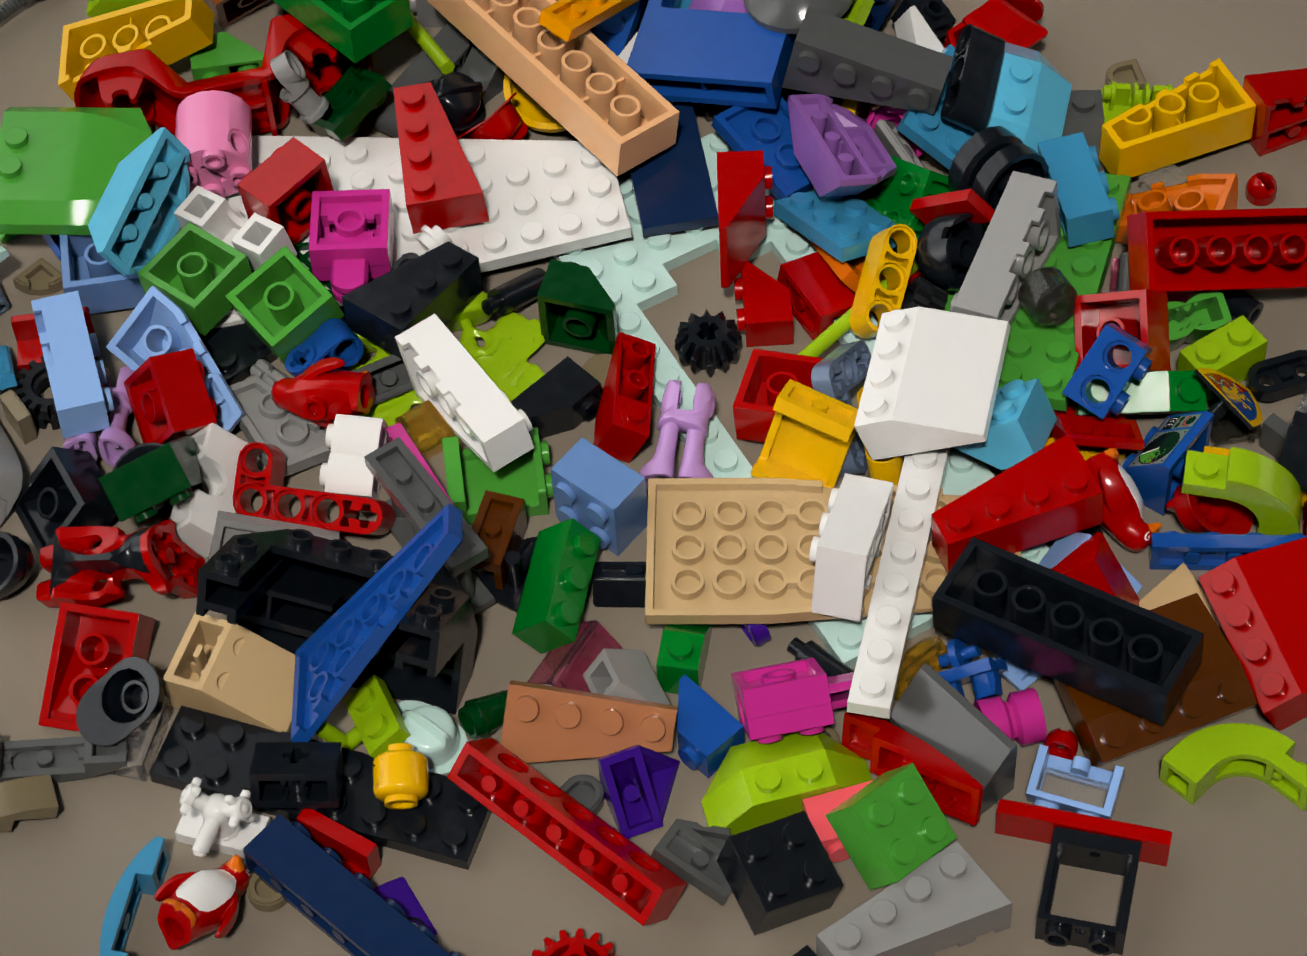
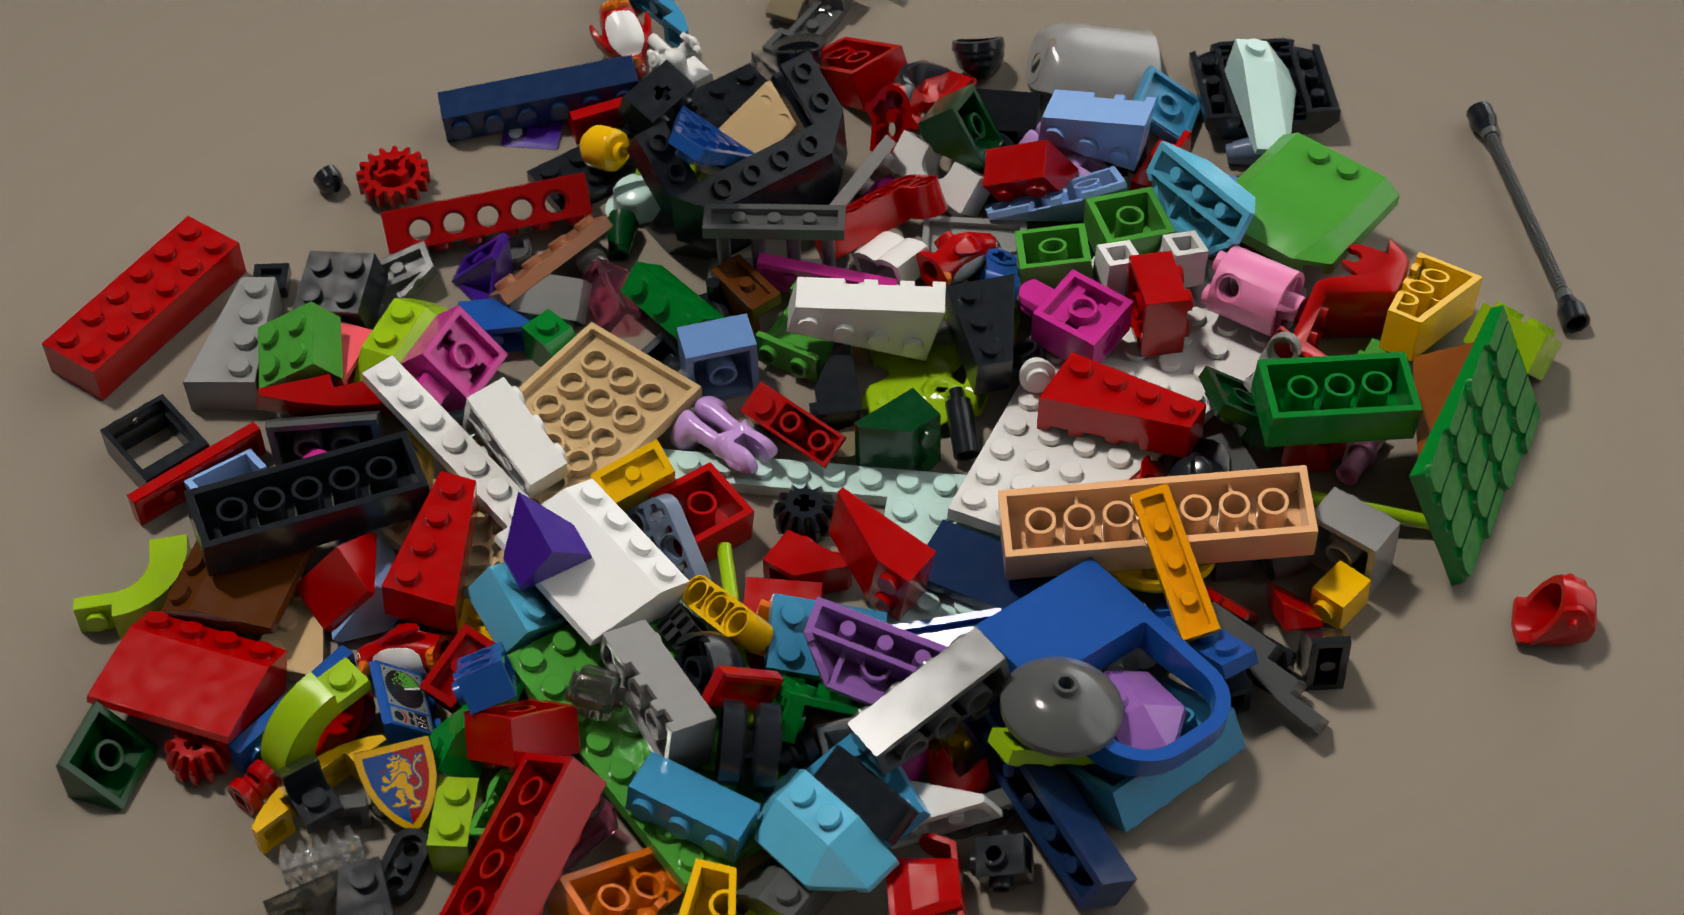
camera: 125 degrees right, 5 degrees down
none -> dark purple slope [503,492,592,591]

